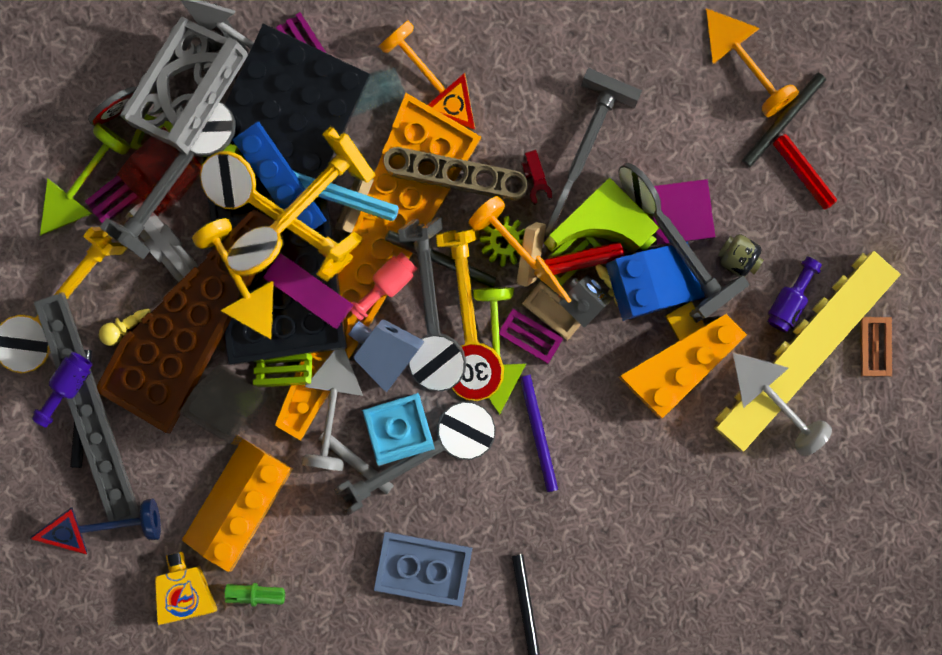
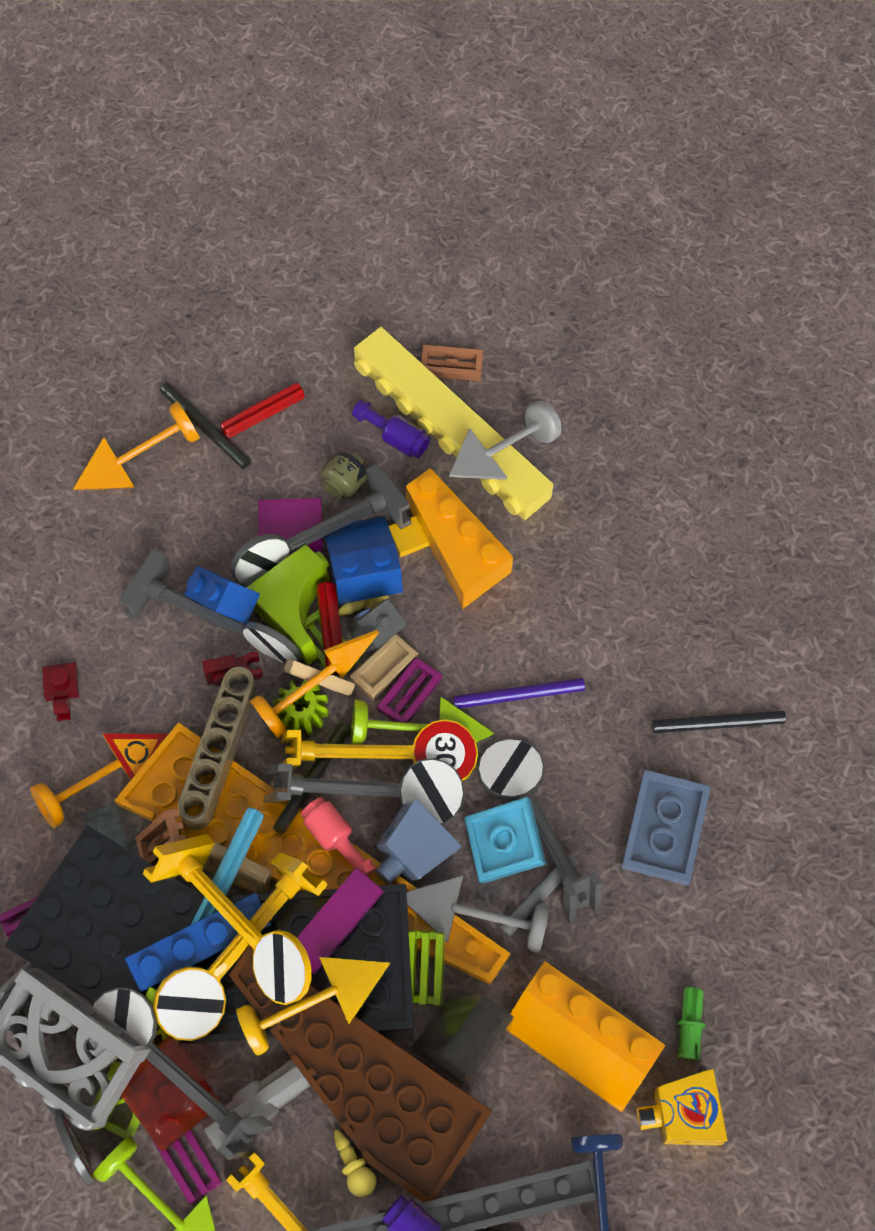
camera: 90 degrees left, 20 degrees down
none -> dark red plate [42,662,80,722]
none -> nougat tile [135,809,186,866]
none -> blue brick [184,565,260,623]

